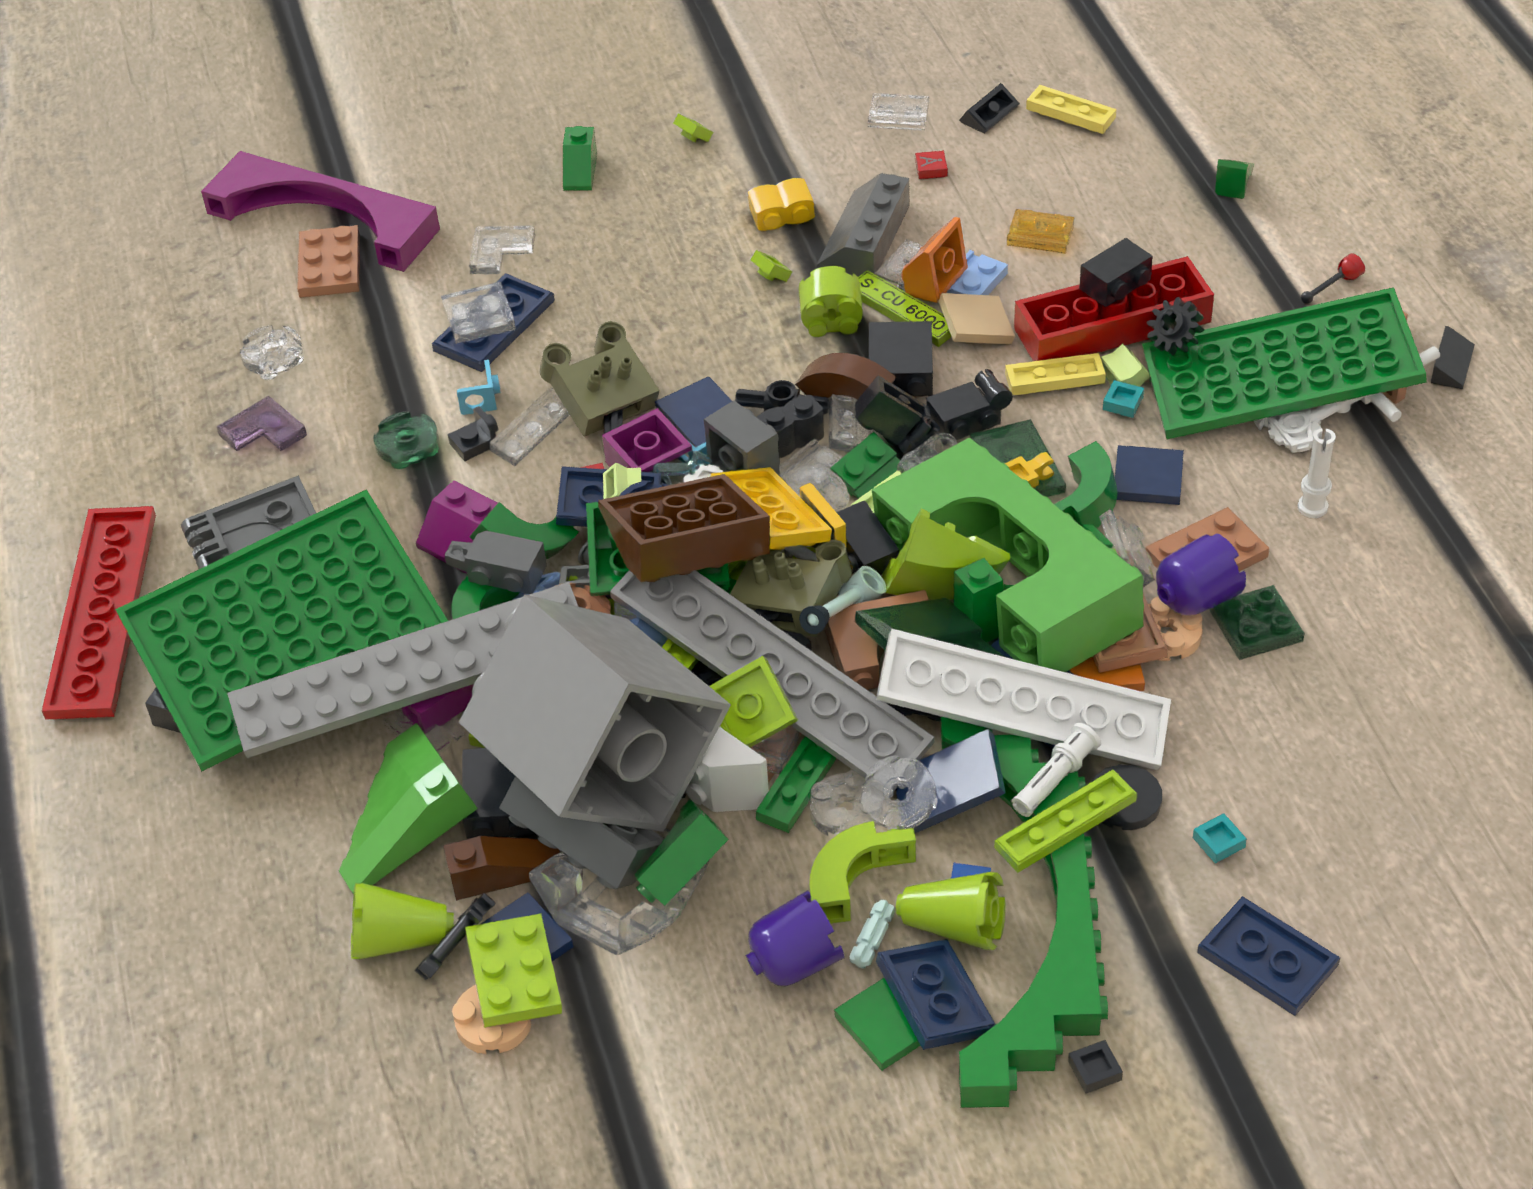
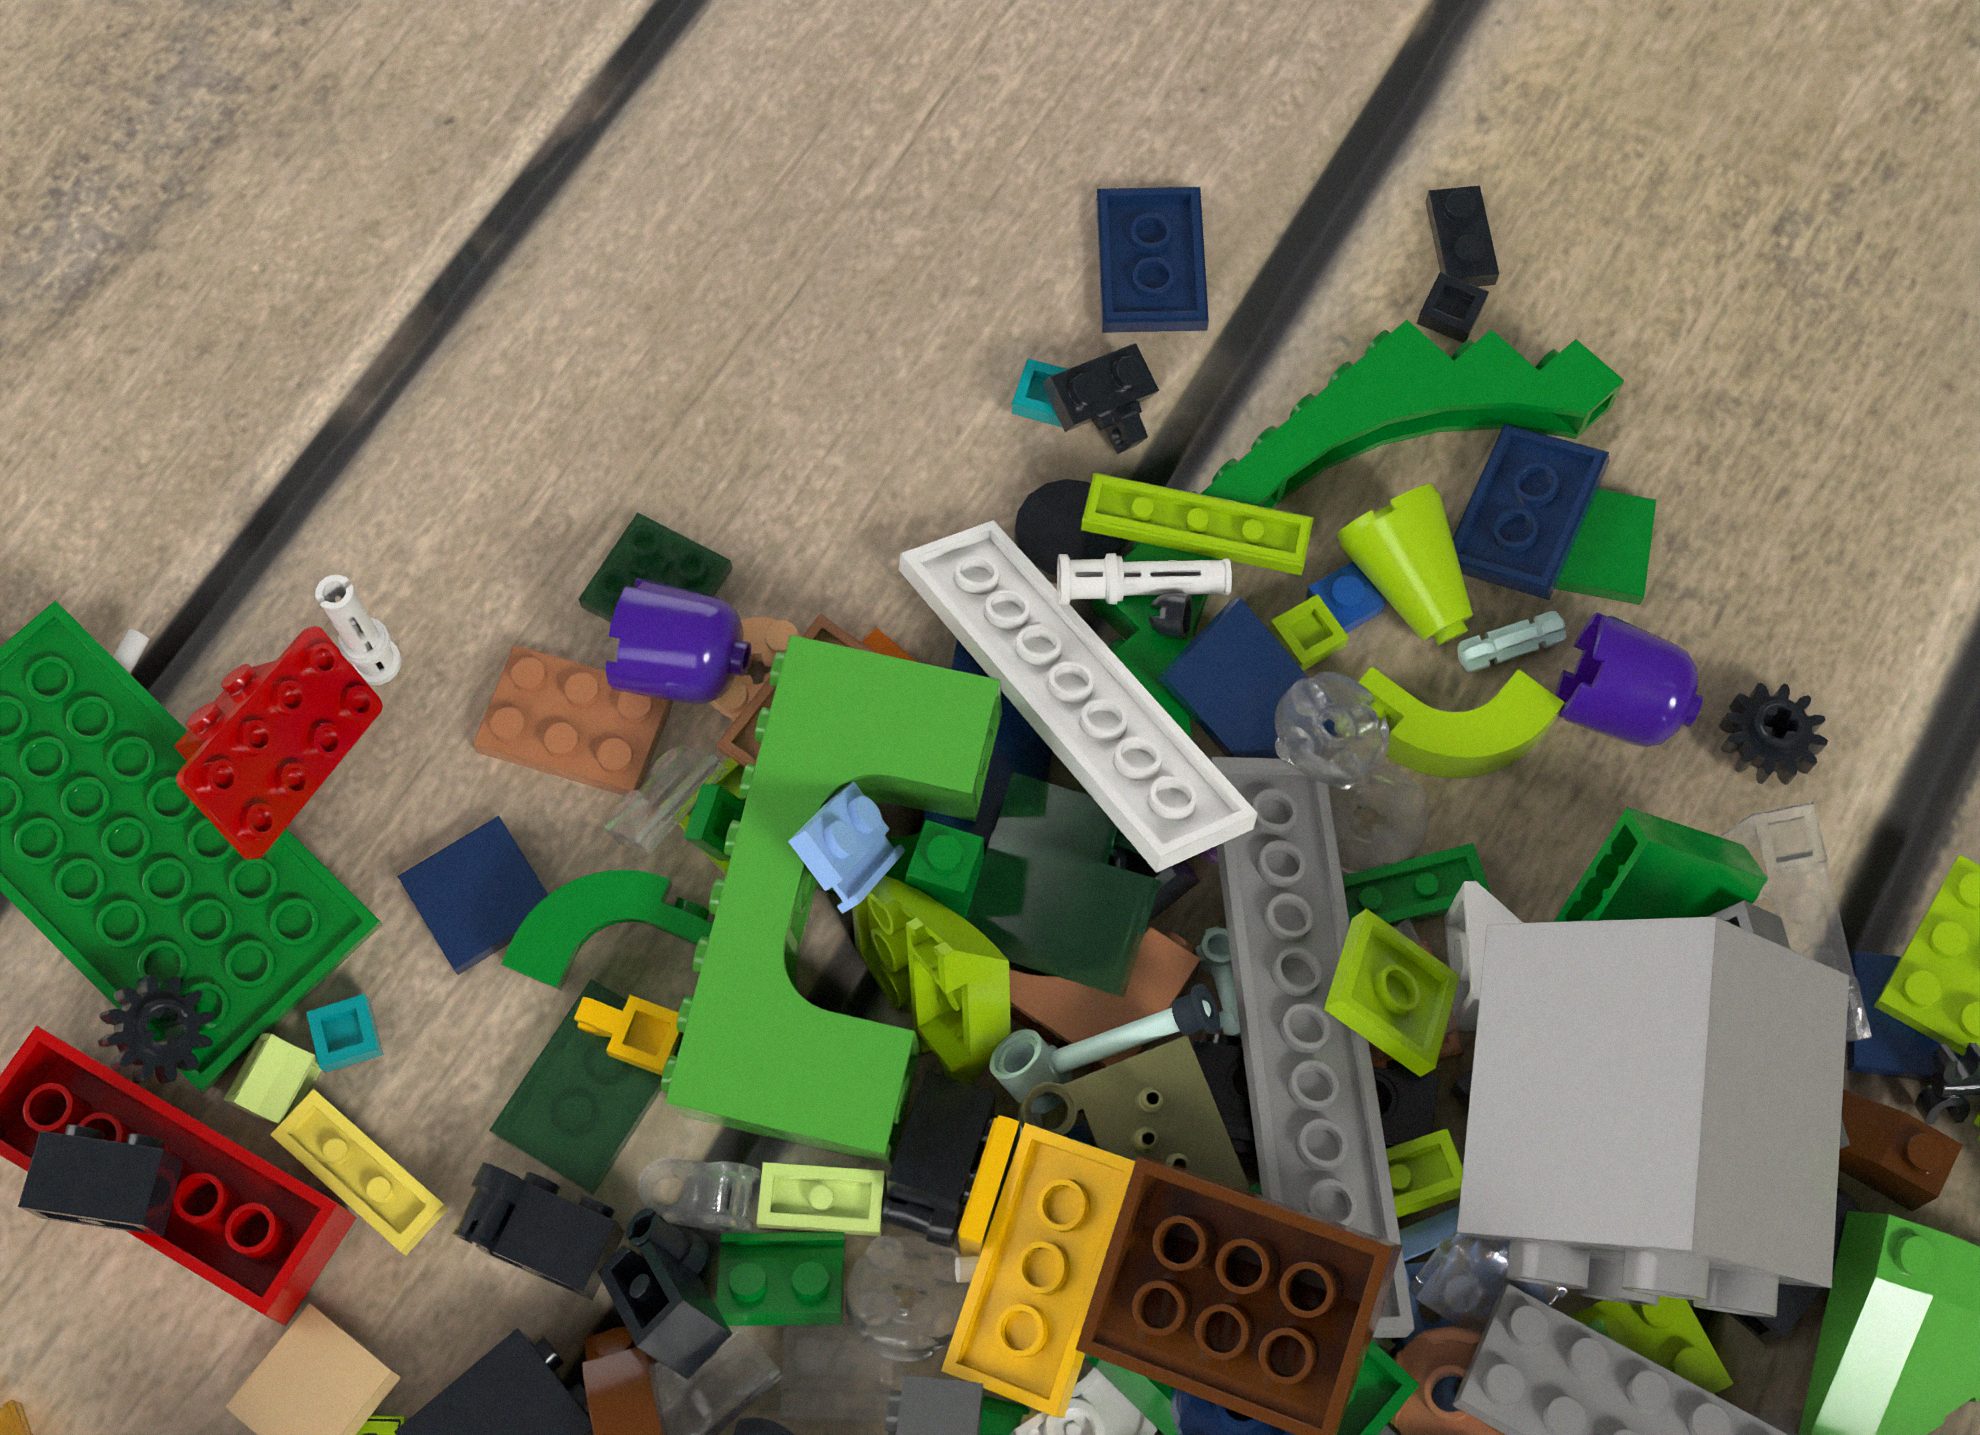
camera: 135 degrees left, 20 degrees up
none -> red bracket [174,626,383,860]
none -> light blue plate [788,781,905,914]
none -> black hinge [1042,343,1159,454]
none -> black hinge [1148,592,1192,640]
none -> lime plate [1269,594,1349,671]
none -> black plate [1425,185,1499,287]
none -> black gear [1719,683,1828,785]

